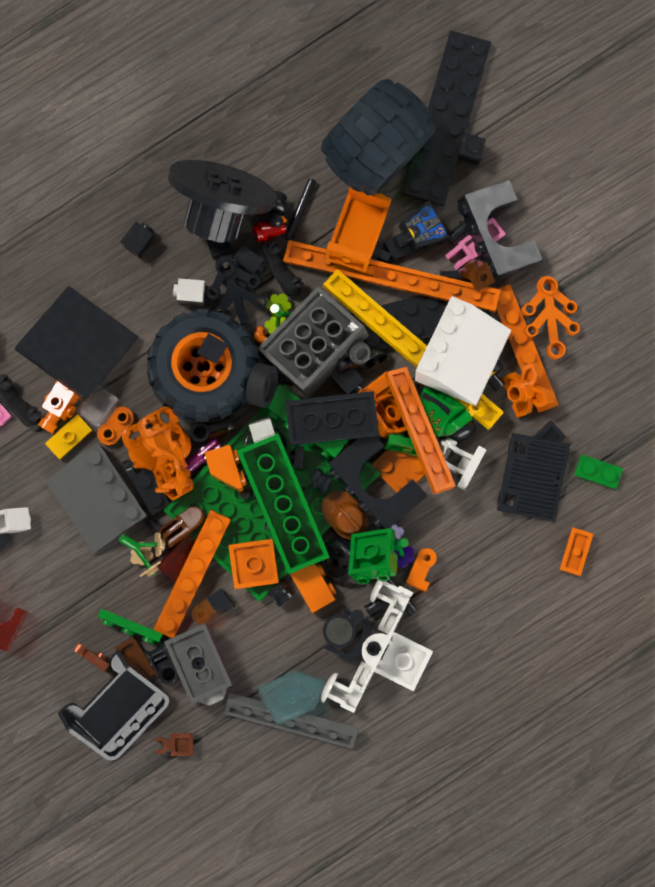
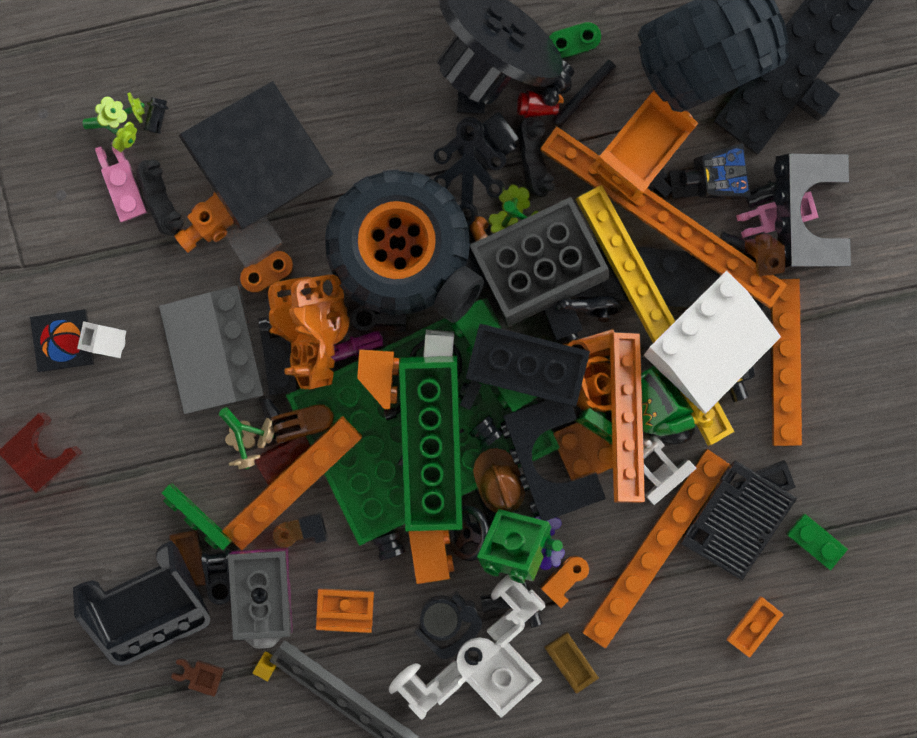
camera: 15 degrees right, 5 degrees up
yellow plate [45,414,93,460] -> none
copper plate [73,643,111,672] -> none
black brick [120,222,155,258] -> none
white brick [173,278,206,306] -> none
black tile [197,333,228,365] -> none
orange plate [229,539,279,589] -> none
clear light blue tile [256,670,325,725] -> none
dark grey plate [349,342,370,364] -> none
orange plant [501,362,553,418] -> none
orange plant [521,276,580,360] -> none
none -> yellow piece [252,651,276,682]
none -> orange plate [316,588,374,633]
none -> pearl gold tile [544,632,599,694]
none -> green plate [549,22,601,60]
none -> orange plate [582,449,729,648]

